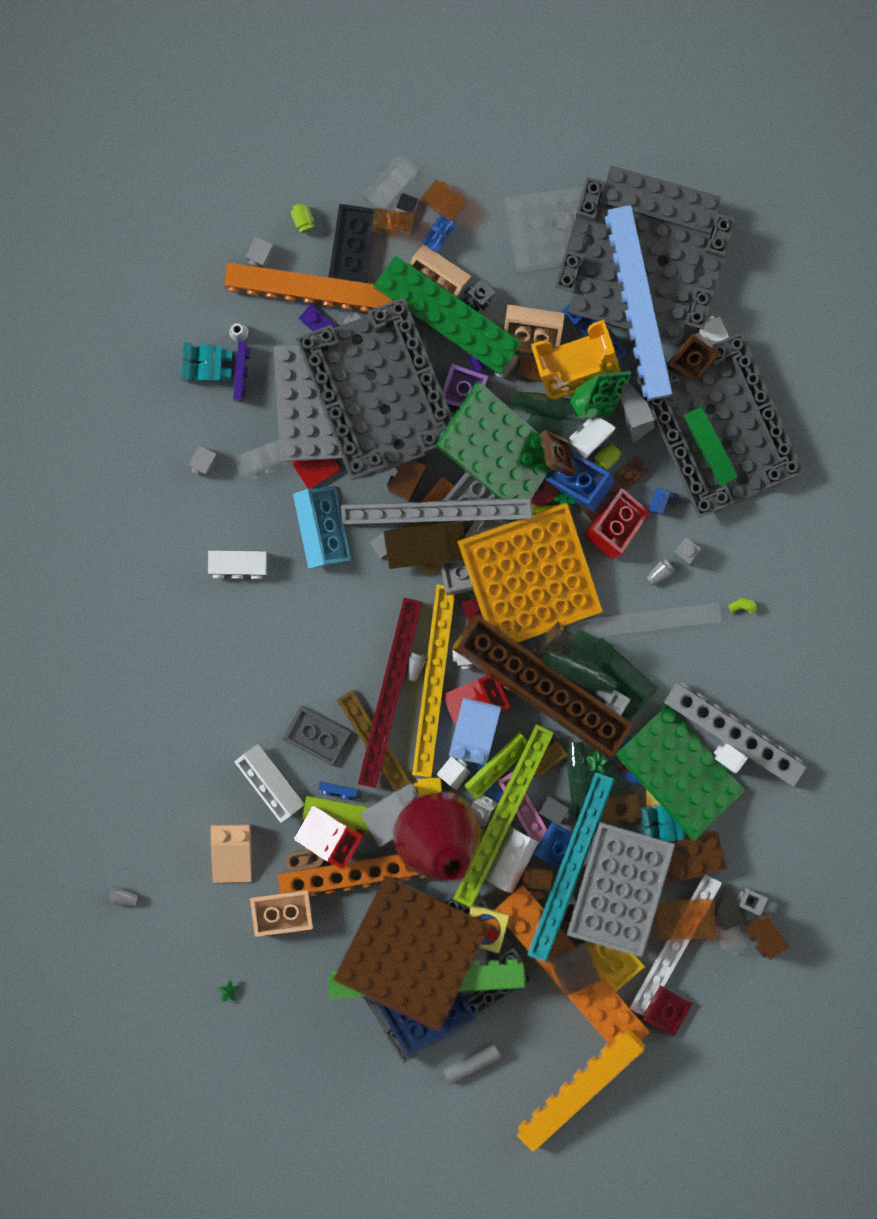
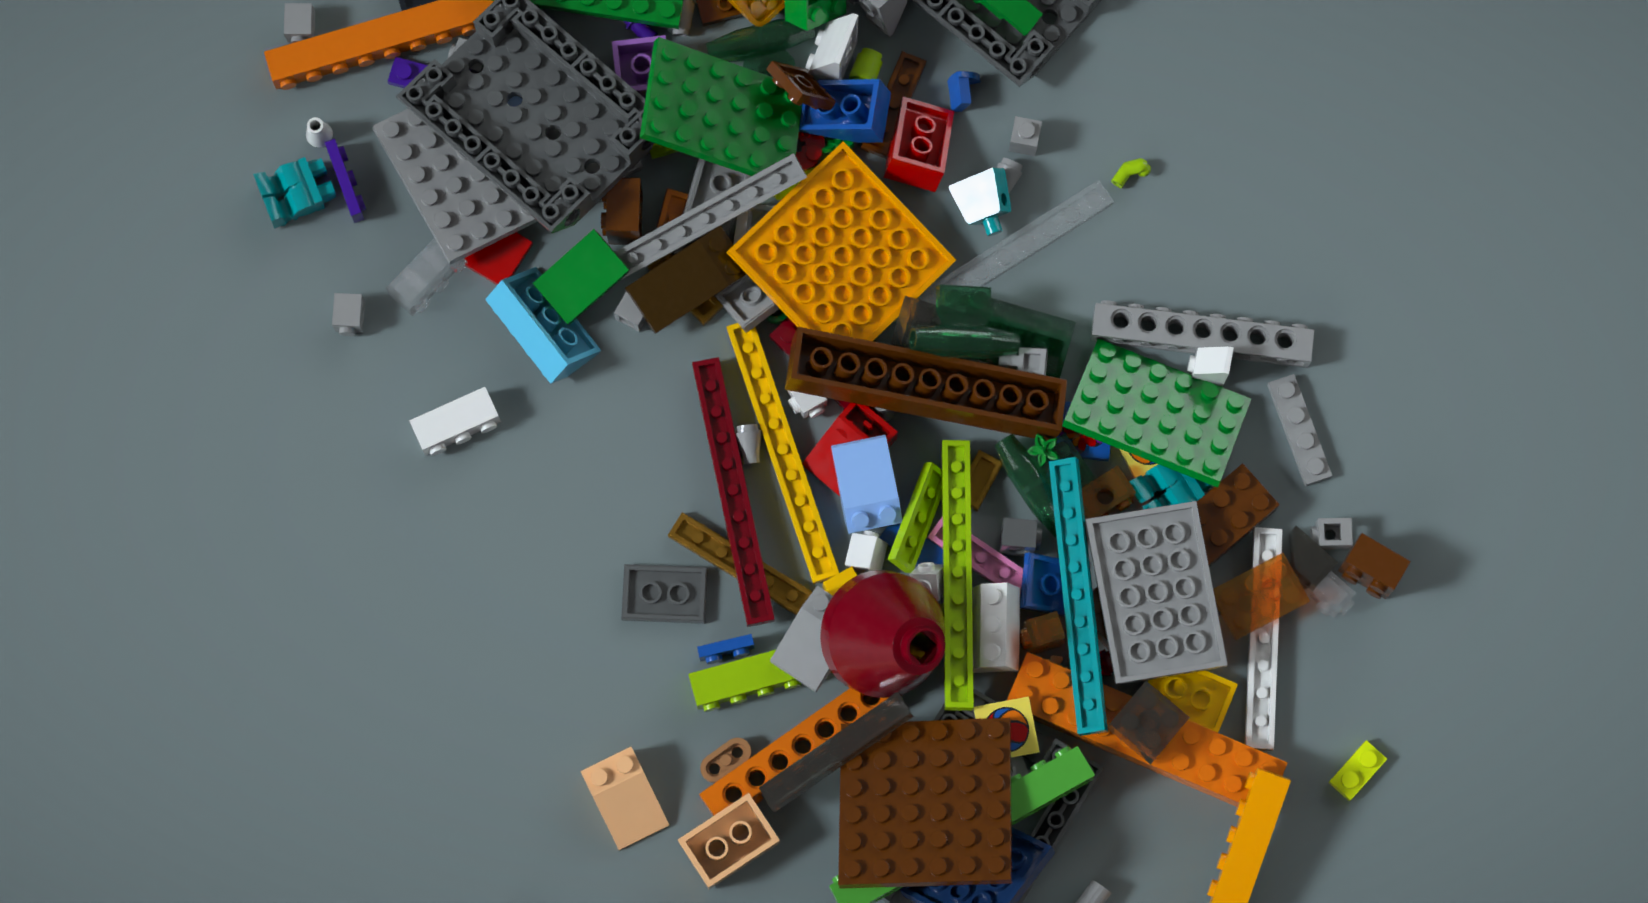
camera: 25 degrees left, 10 degrees down
white brick [234,744,305,823] -> none
slope [294,805,364,870] -> none
dark red tile [641,985,693,1037] -> none
none -> green tile [533,229,631,325]
none -> clear smoke tile [759,692,914,812]
none -> torso [949,168,1011,236]
none -> light grey plate [1267,374,1332,486]
none -> neon yellow plate [1328,740,1387,801]

